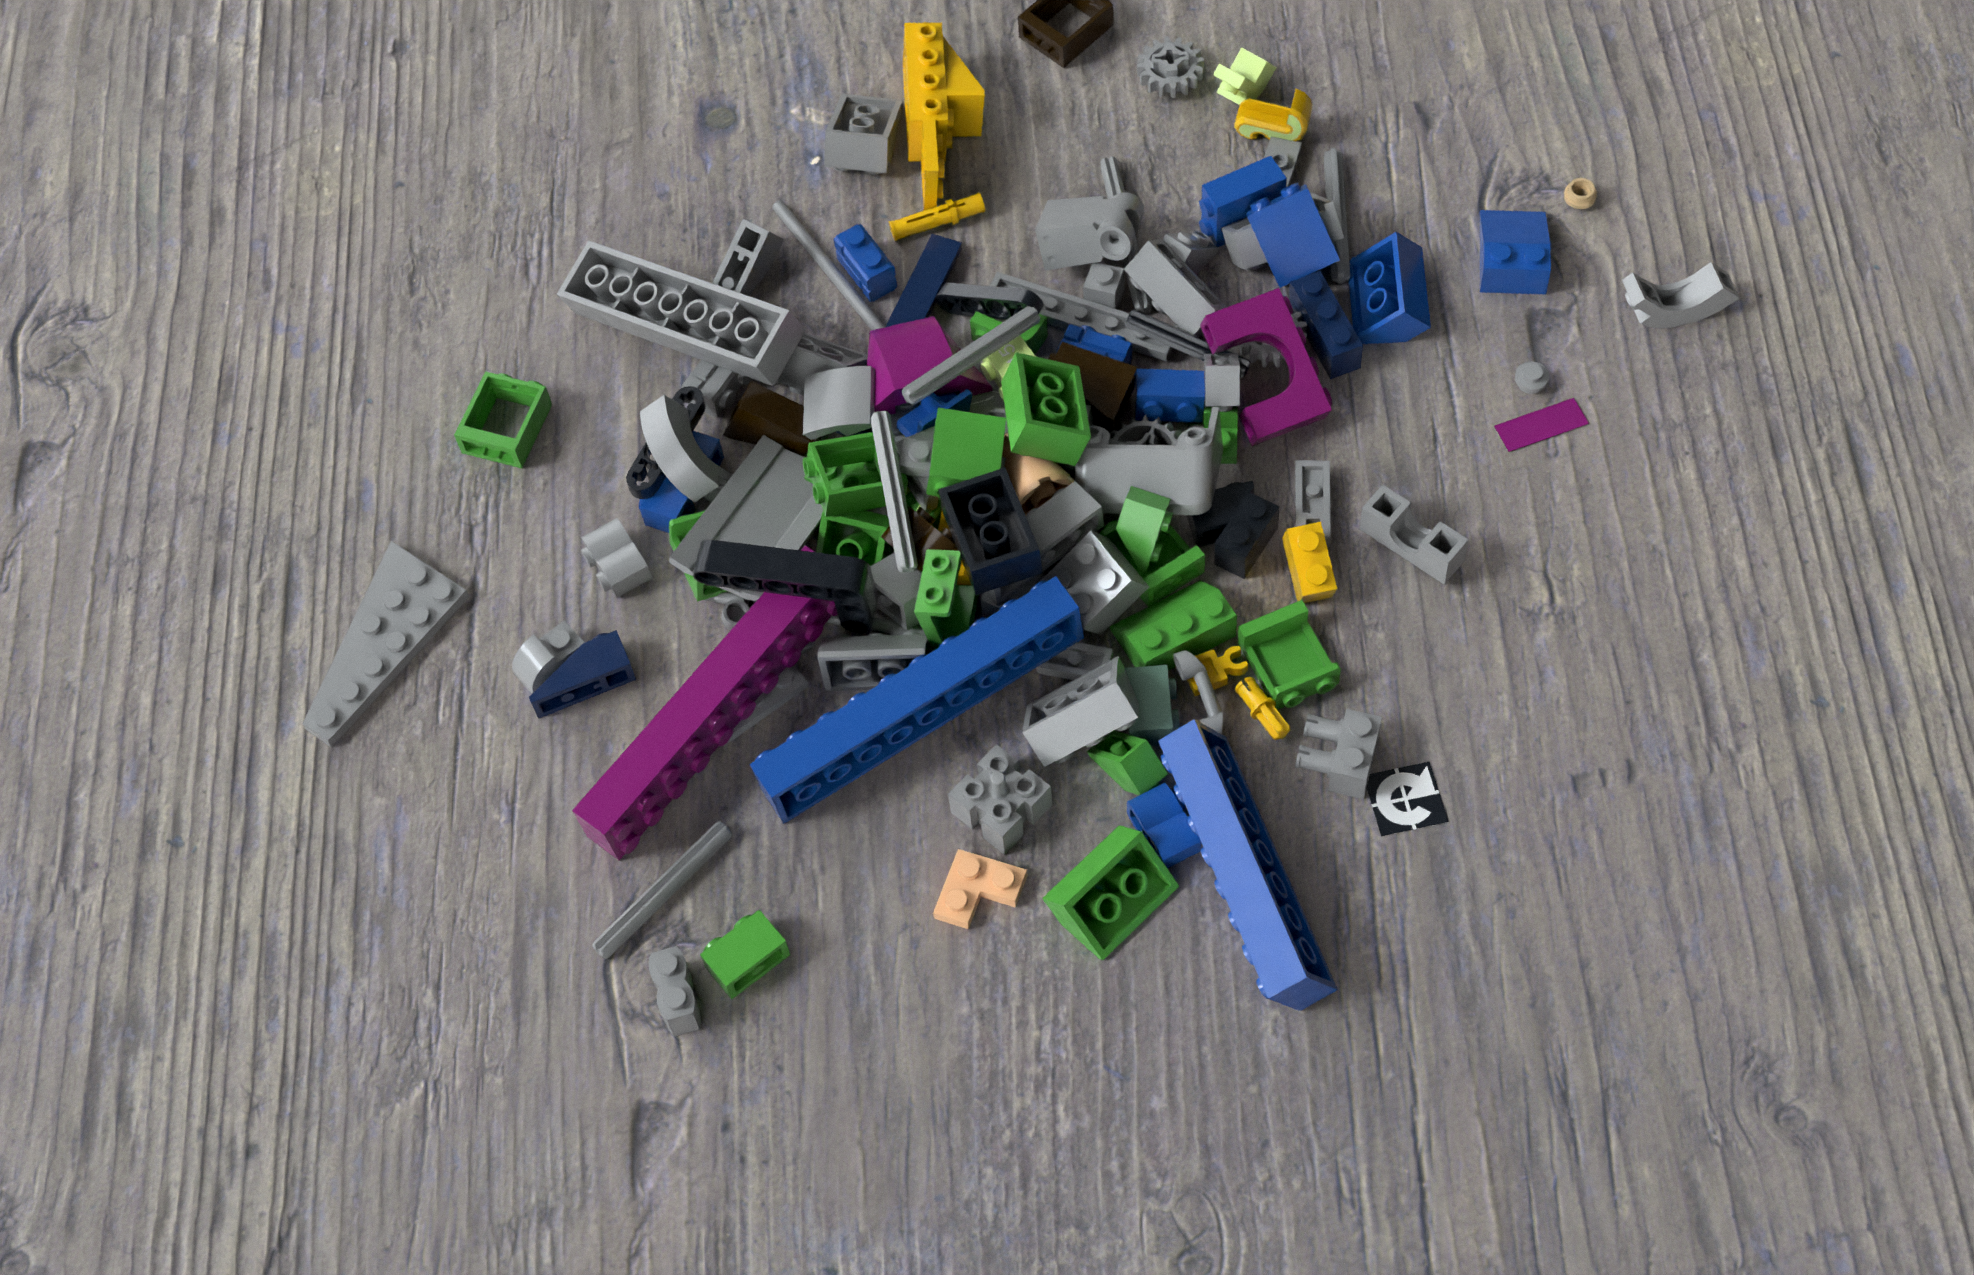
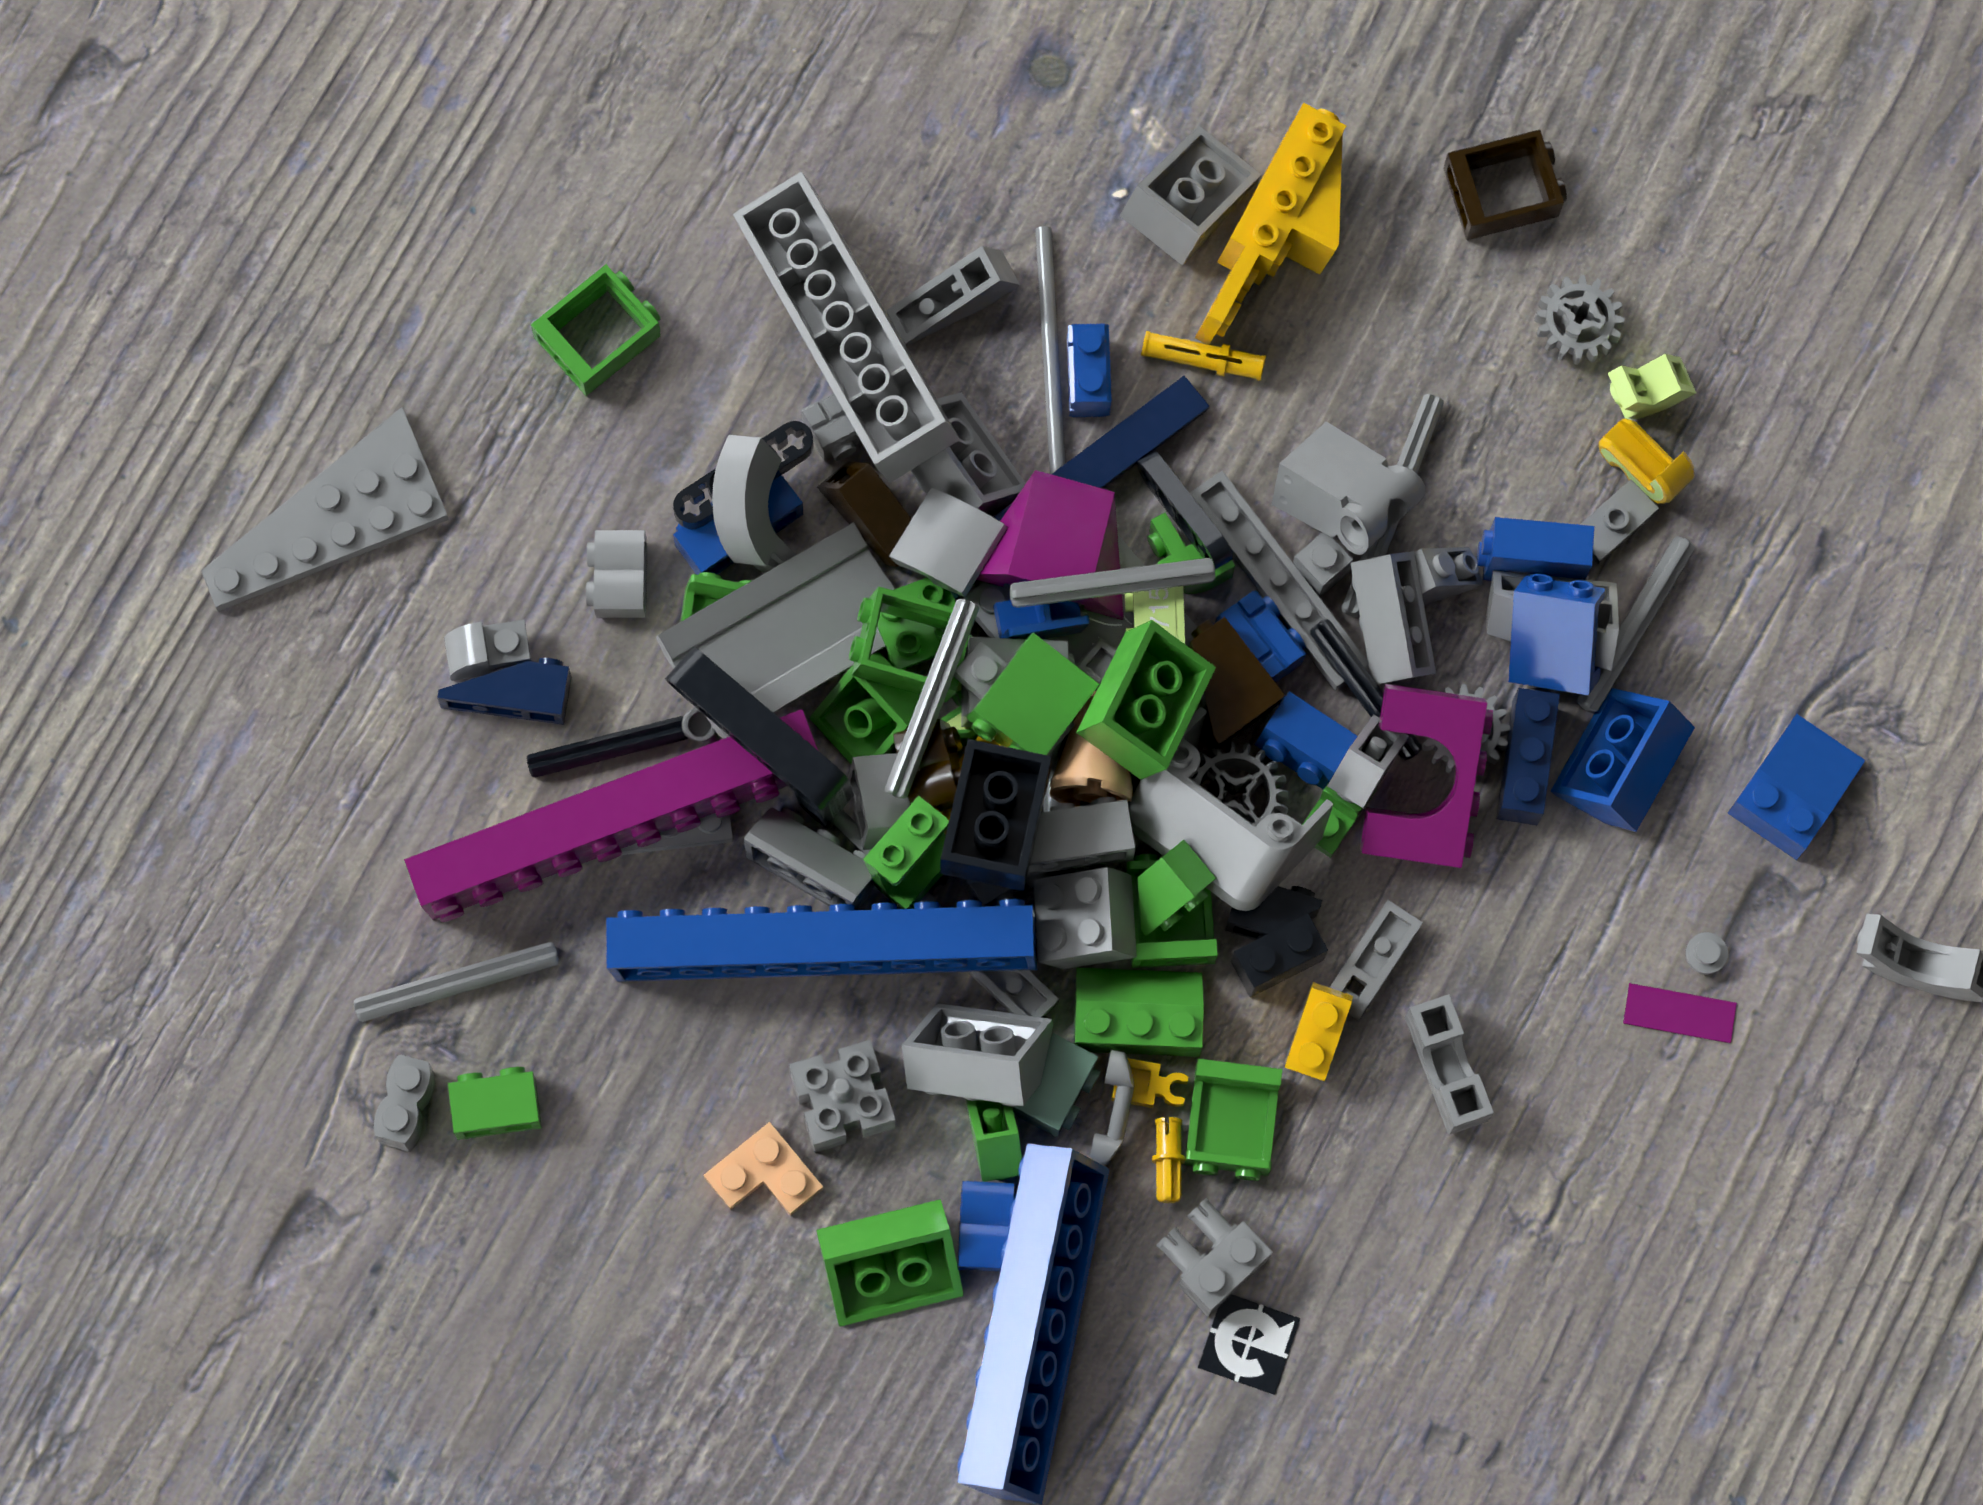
camera: 20 degrees right, 15 degrees up
tan plate [1564,178,1597,209] -> none
none -> black axle [527,716,688,778]

